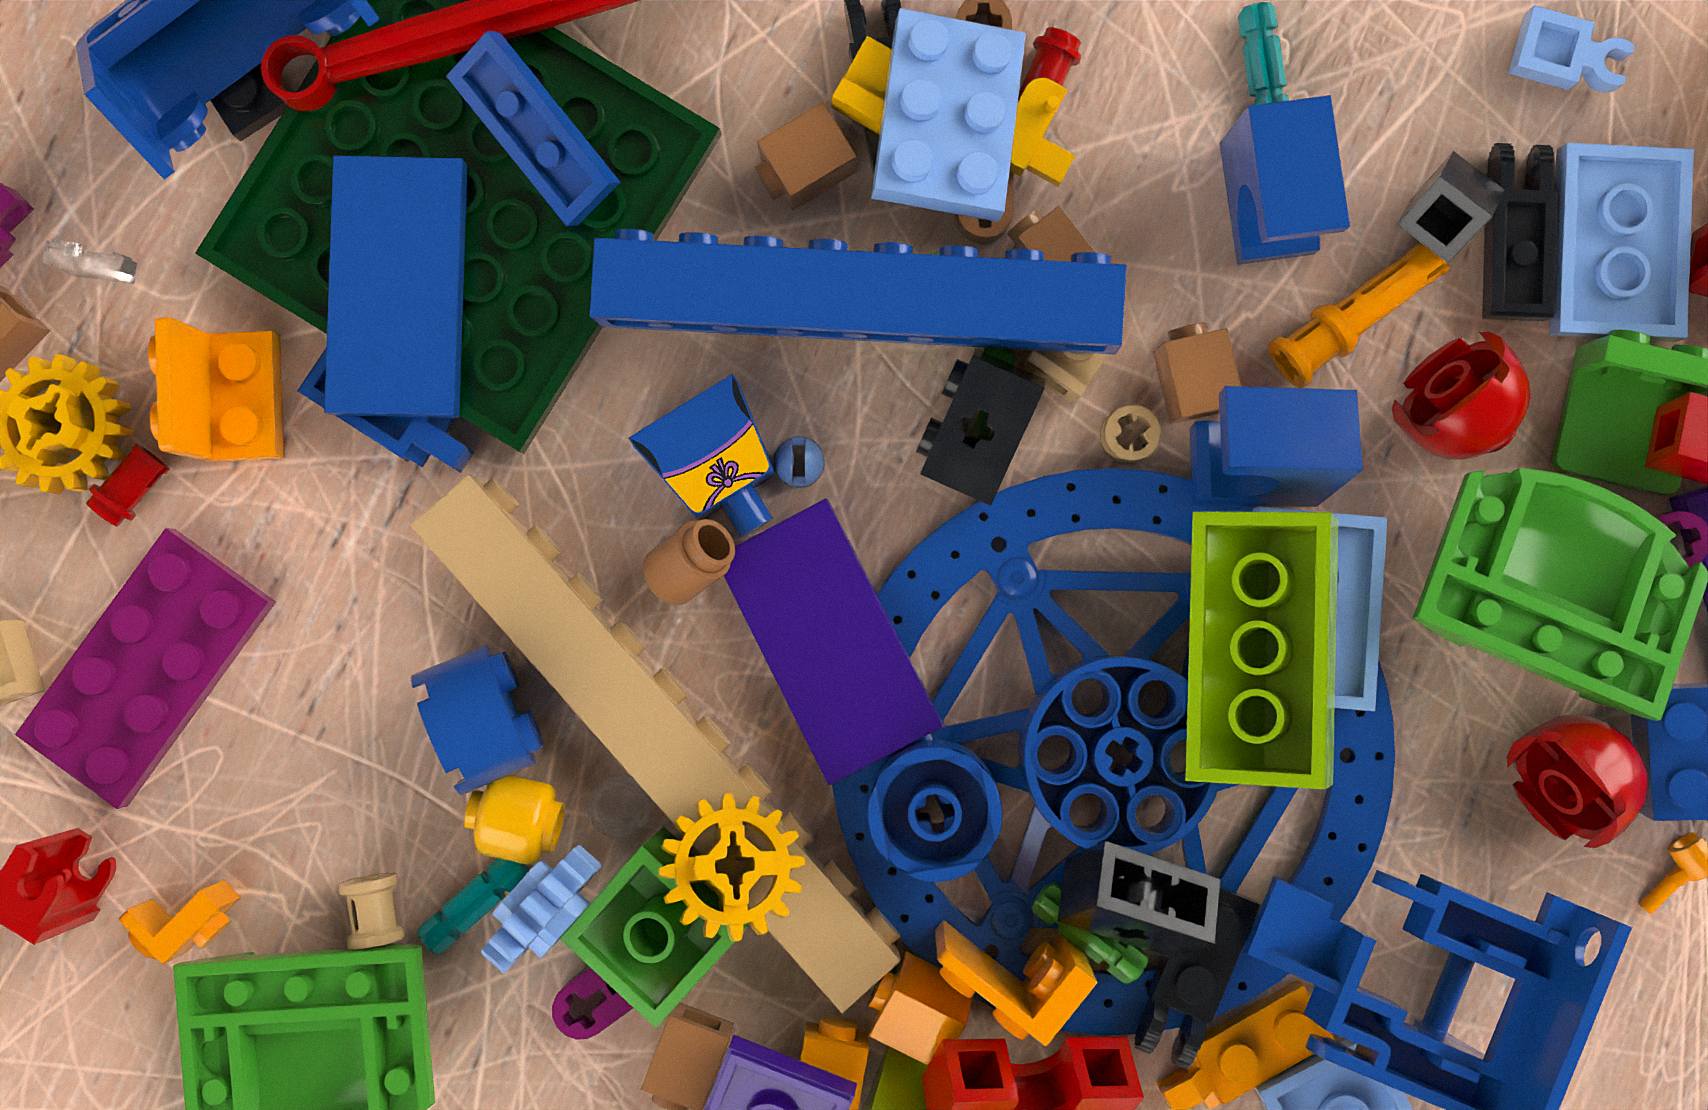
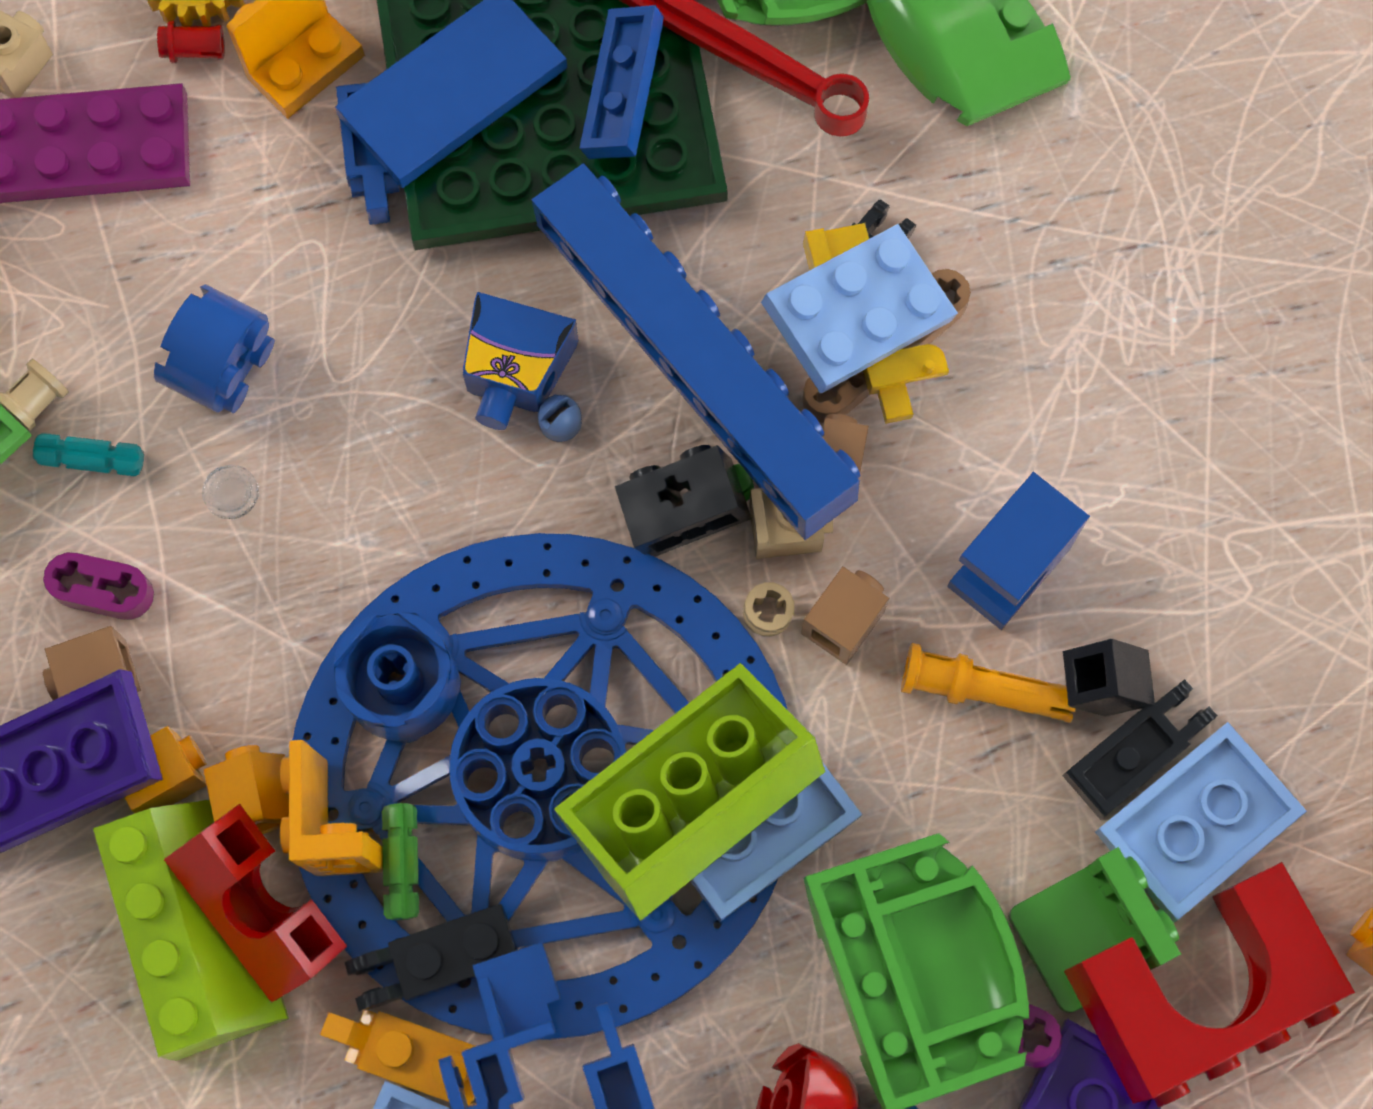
camera: 50 degrees right, 15 degrees down
tan brick [410,474,901,1013] -> none
yellow head [464,775,565,864] -> none
light blue gear [481,844,602,974] -> none
bright green slope [560,826,749,1028] -> none
medium nougat brick [643,519,735,605] -> none
yellow gear [657,793,805,941] -> none
dark purple tile [724,498,945,786] -> none
medium nougat brick [755,102,857,211] -> none
red pin [1018,27,1081,101] -> none
black brick [1057,841,1221,957] -> none
blue piece [1189,386,1363,507] -> none
teal axle [1238,2,1289,106] -> none
red cylinder [1392,331,1531,460] -> none
light blue plate [1508,5,1635,93] -> none

